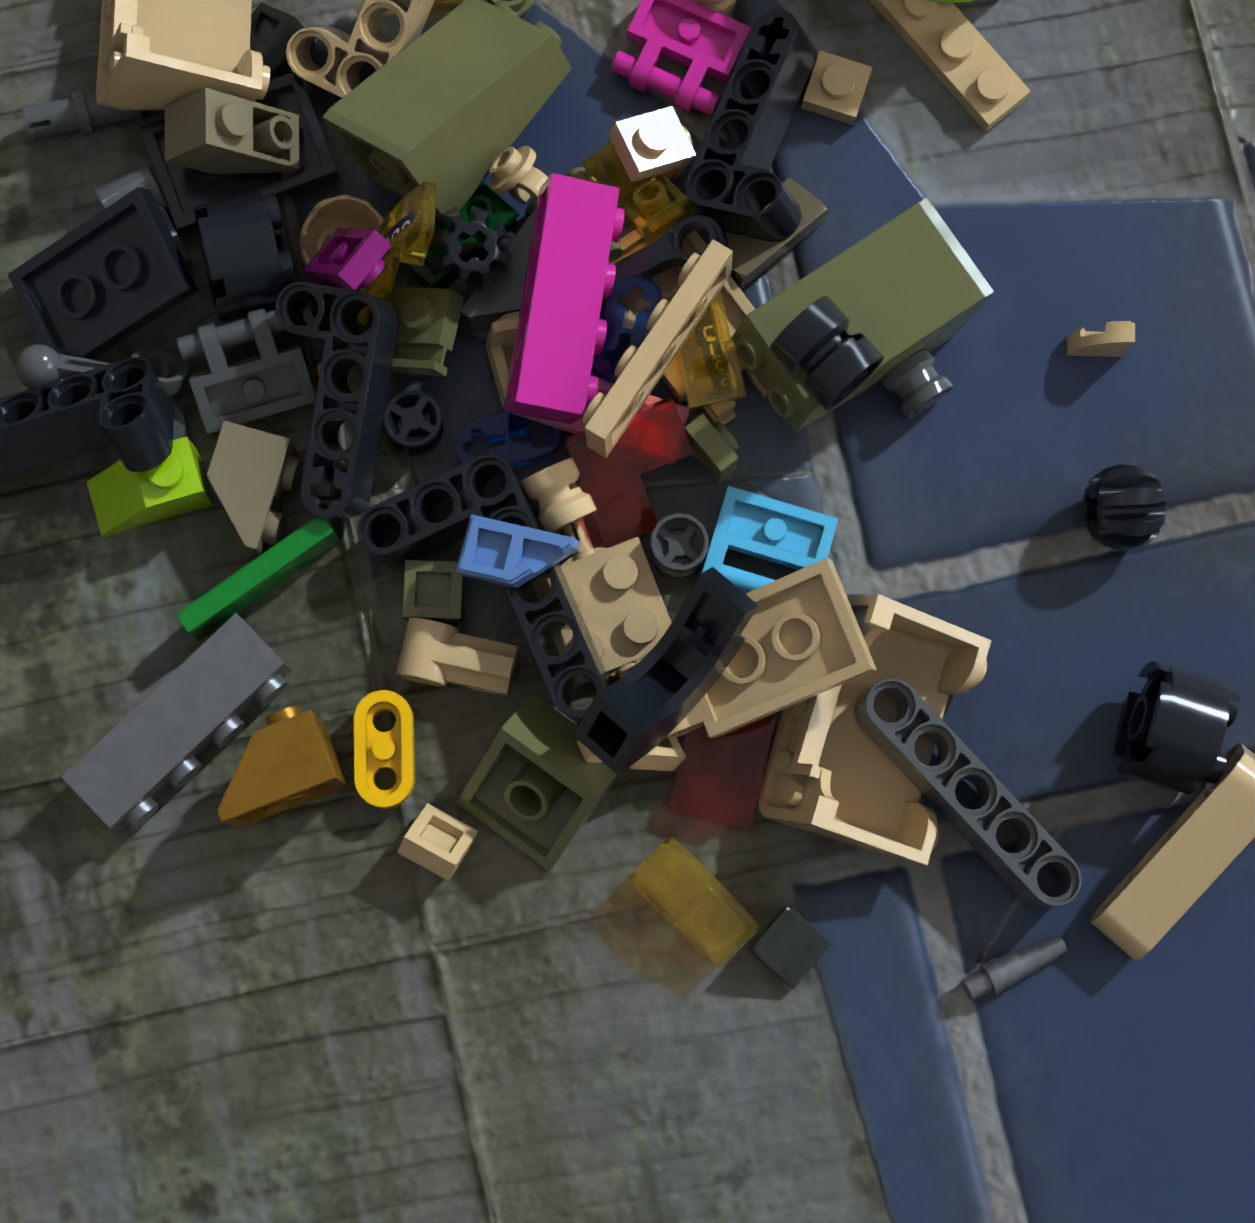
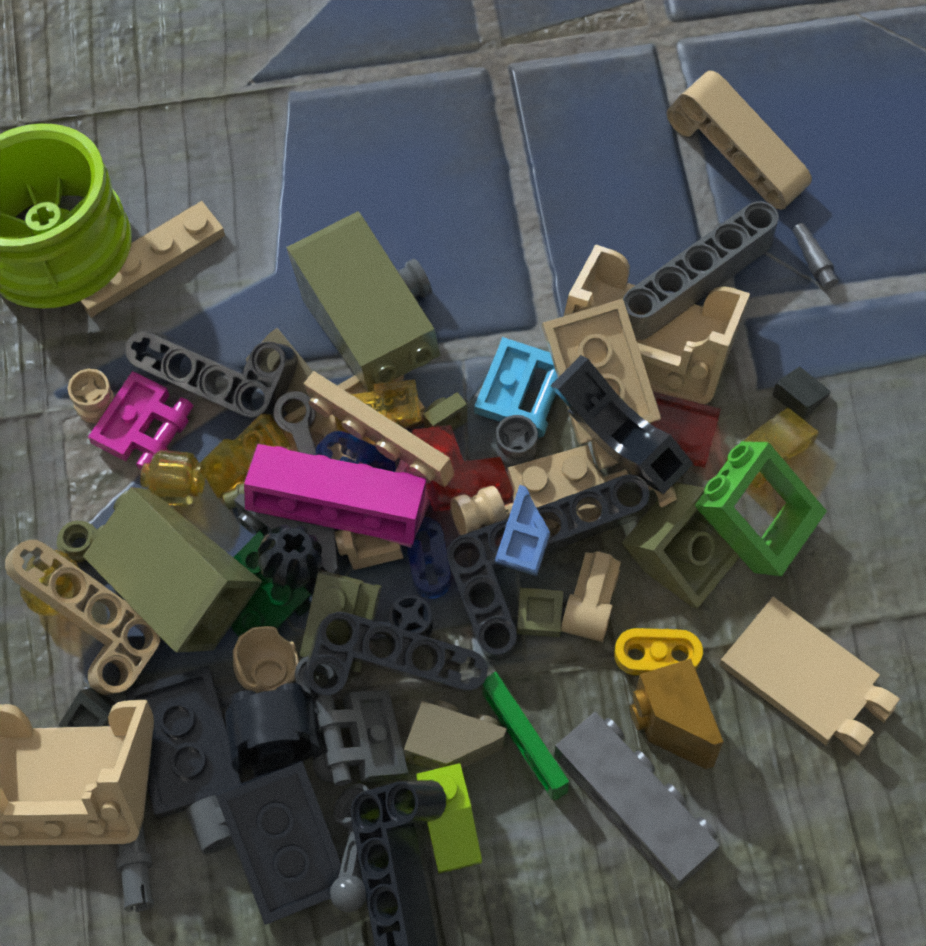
camera: 80 degrees left, 15 degrees down
dark tan slope [165,87,300,174] -> none
magenta plate [302,228,392,291] -> none
clear yellow slope [366,181,437,299] -> none
tan plate [397,803,478,881] -> none
tan plate [489,145,548,204] -> none
bracket [608,106,696,182] -> none
black wheel [770,296,884,410] -> none
tan plate [801,50,873,125] -> none
tan tile [1066,321,1135,357] -> none
black piece [1082,464,1166,551] -> none
black brick [1114,661,1240,794] -> none
none -> clear yellow head [141,450,206,506]
none -> bright green window [695,441,827,576]
none -> tan tile [720,597,900,756]

